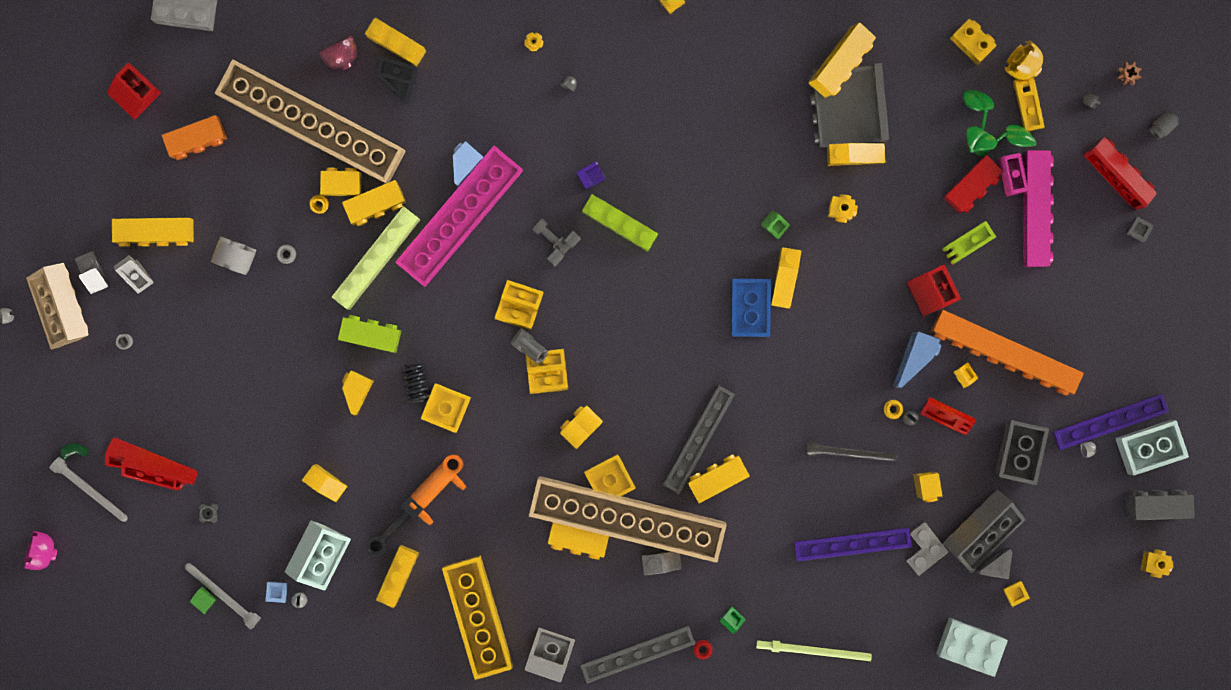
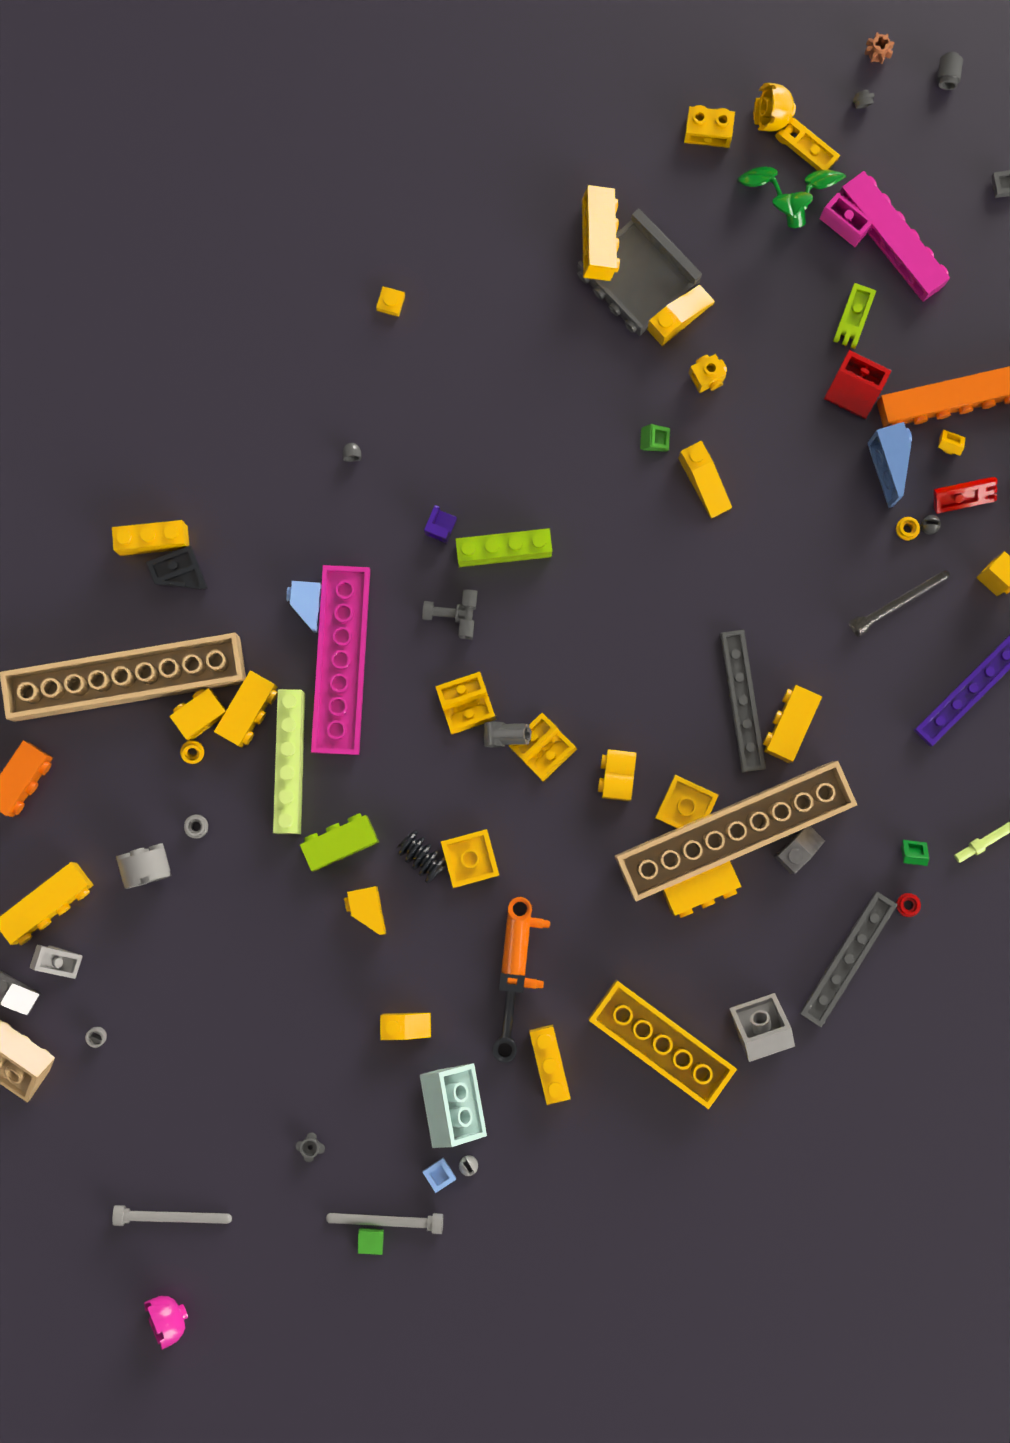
camera: 35 degrees left, 5 degrees down
dark green arm [59,442,89,460] -> none
red wedge [105,438,198,491] -> none
clear pink cylinder [319,36,358,71] -> none
yellow plate [524,32,543,51] -> none
blue plate [732,279,771,337] -> none
red brick [943,155,1003,214] -> none
red slope [1083,137,1157,211] -> none

